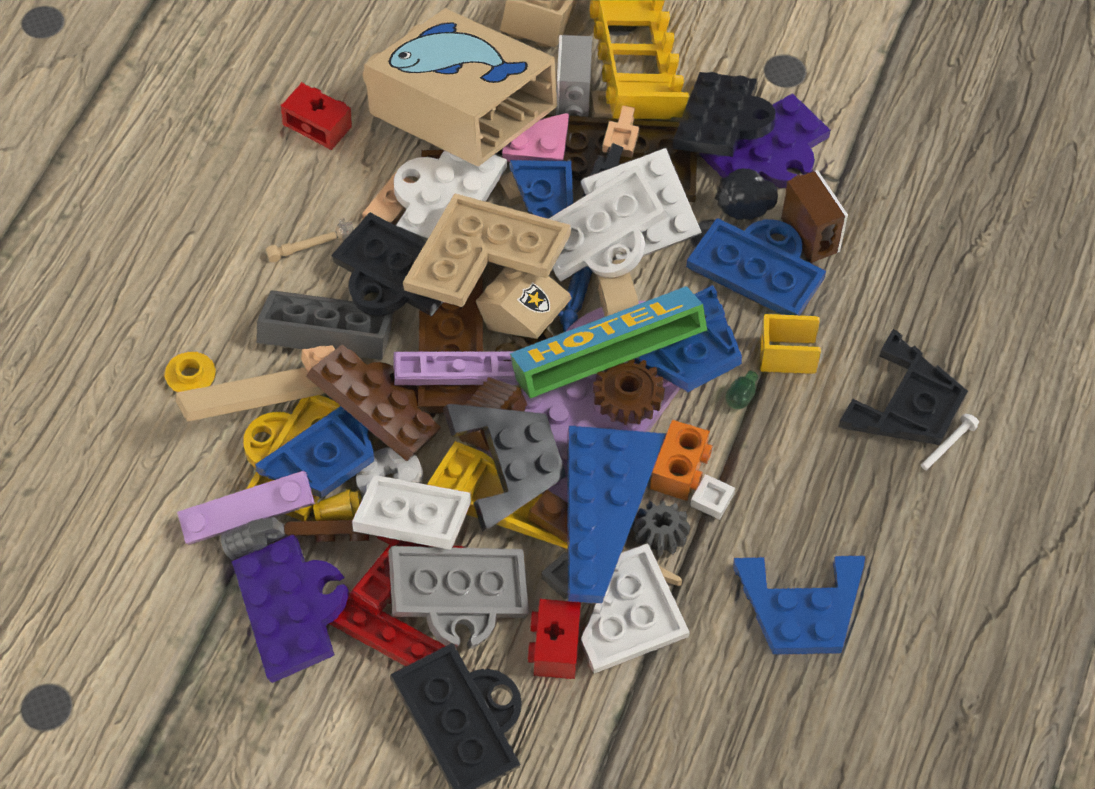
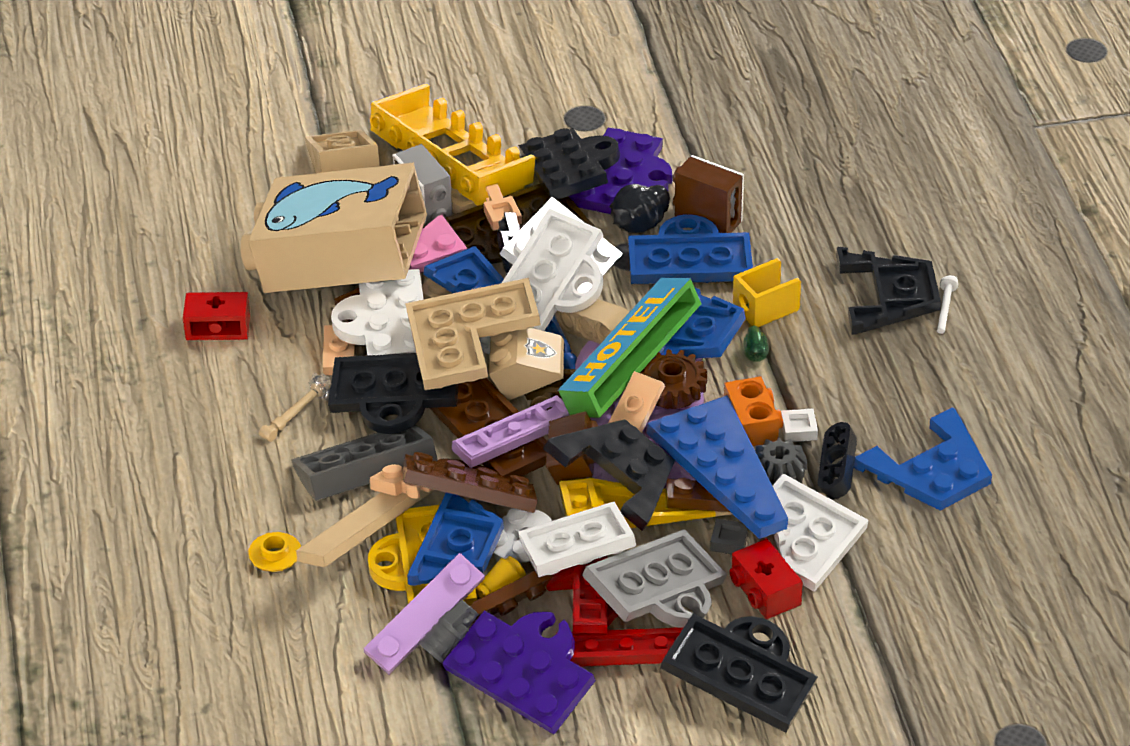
camera: 30 degrees left, 15 degrees down
none -> light nougat plate [608,371,665,433]
none -> black beam [817,422,857,500]

